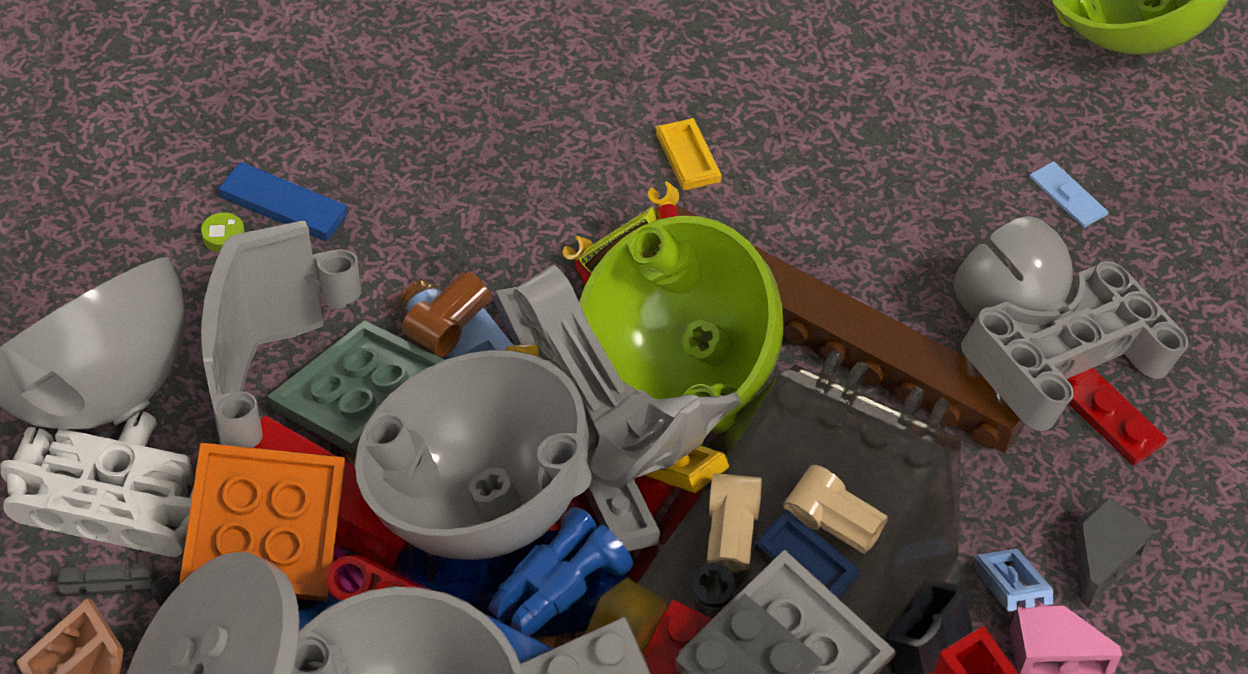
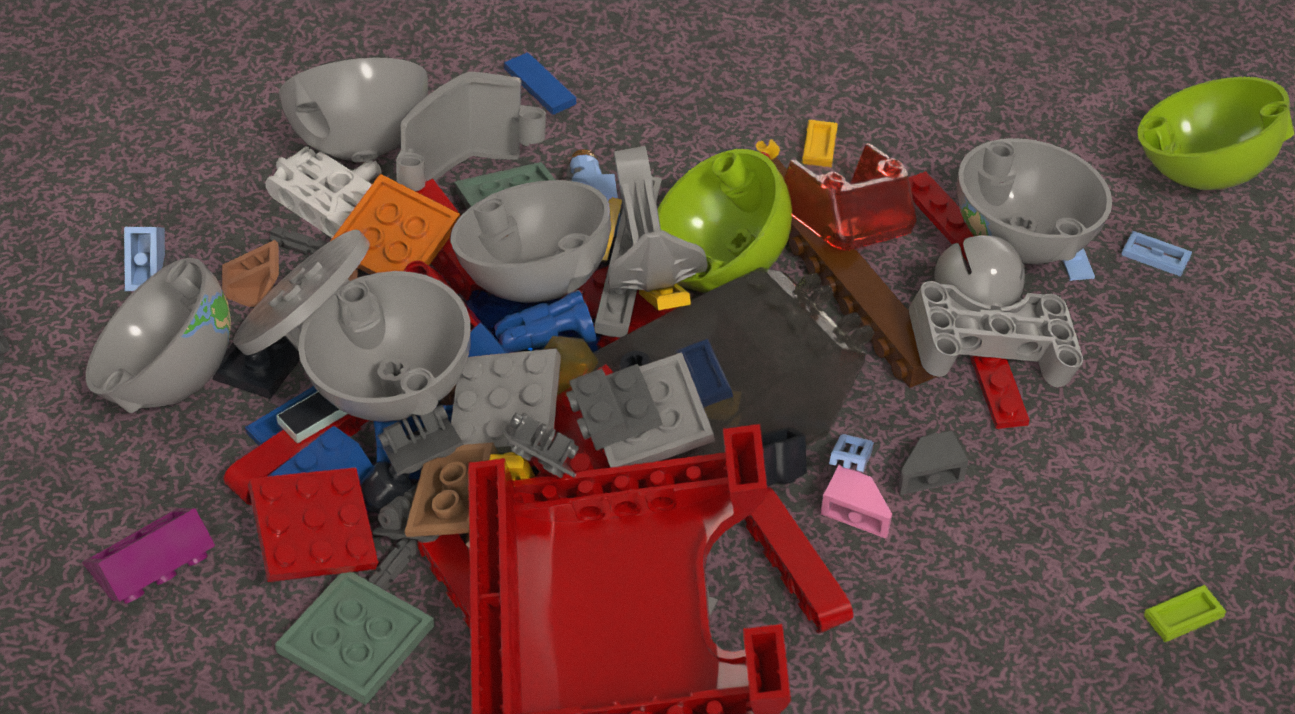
camera: 30 degrees right, 5 degrees down
dark orange piece [402,271,492,358] -> none
tan piece [707,473,762,573] -> none
tan piece [783,465,888,554] -> none
none -> clear red windscreen [784,143,917,251]
none -> red plate [900,171,974,262]
none -> light grey piece [957,138,1112,265]
none -> light blue tile [1121,231,1192,277]

